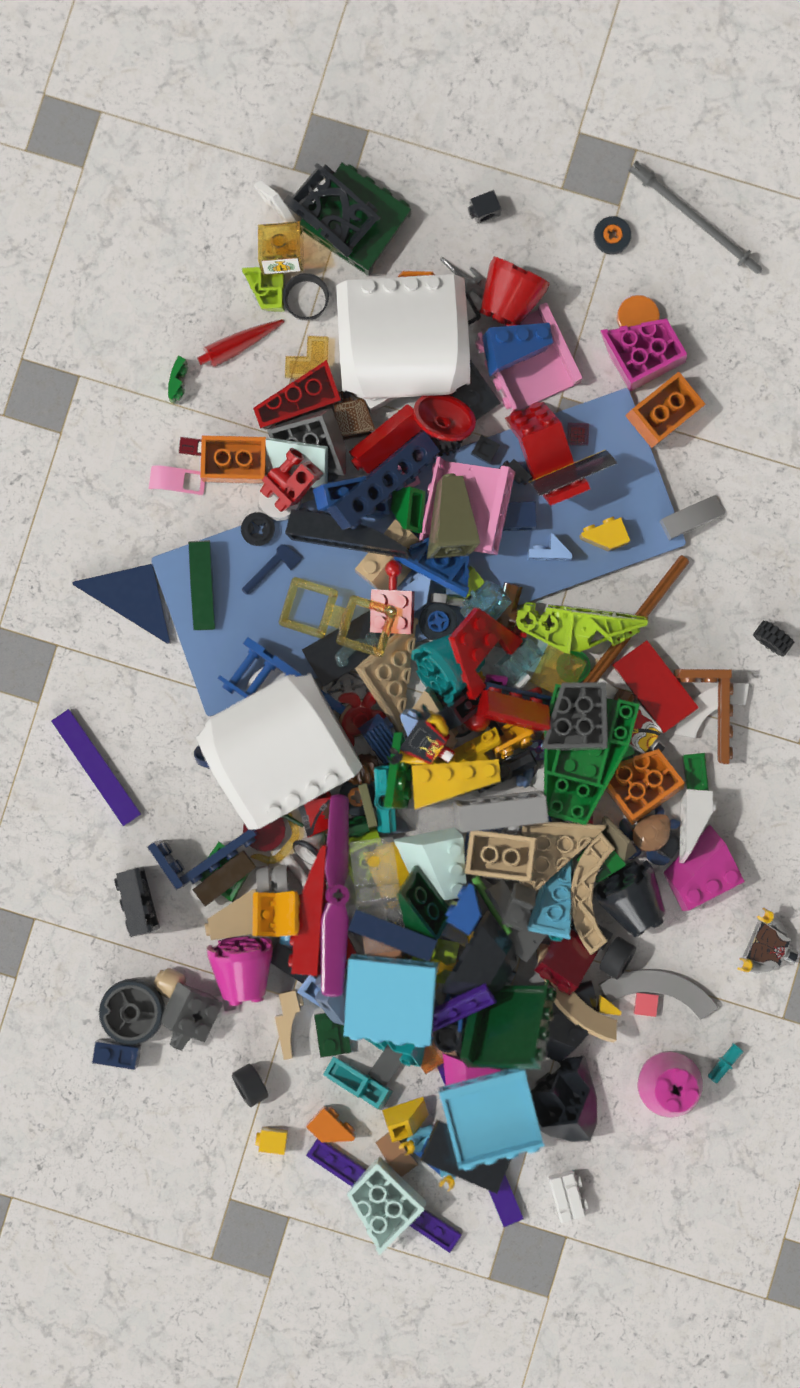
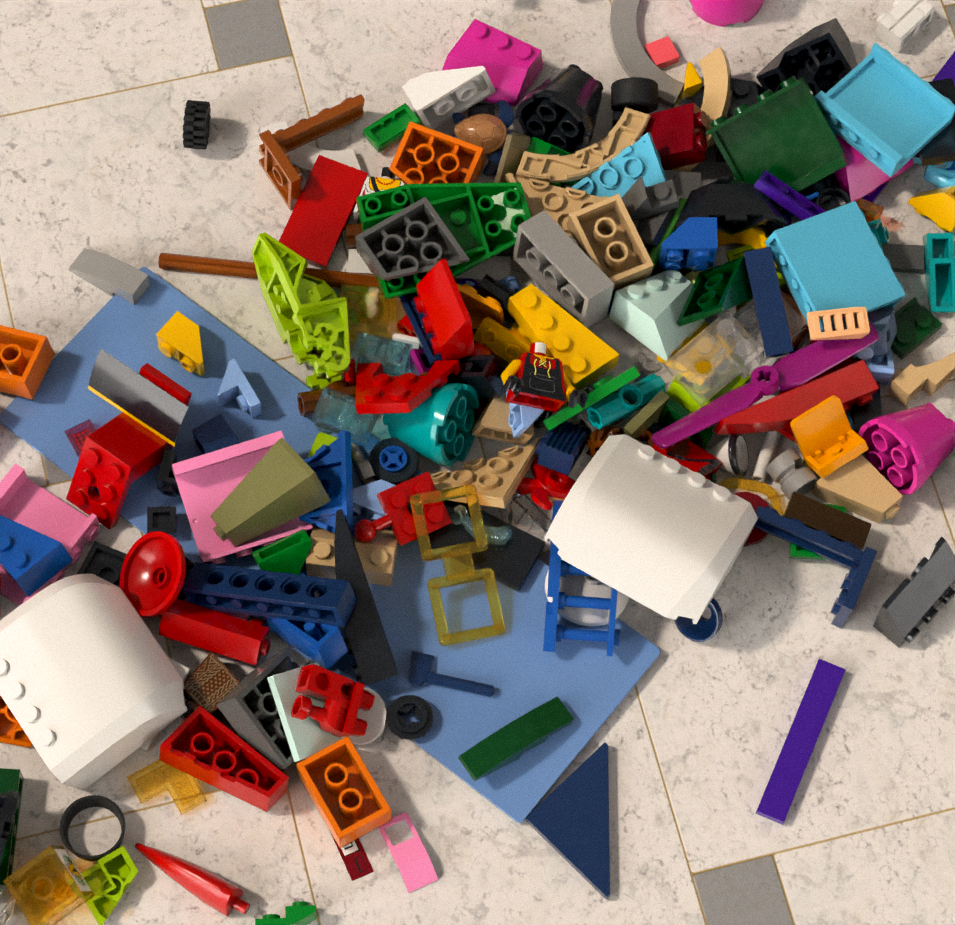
camera: 120 degrees left, 20 degrees down
none -> light nougat slope [807,307,870,340]

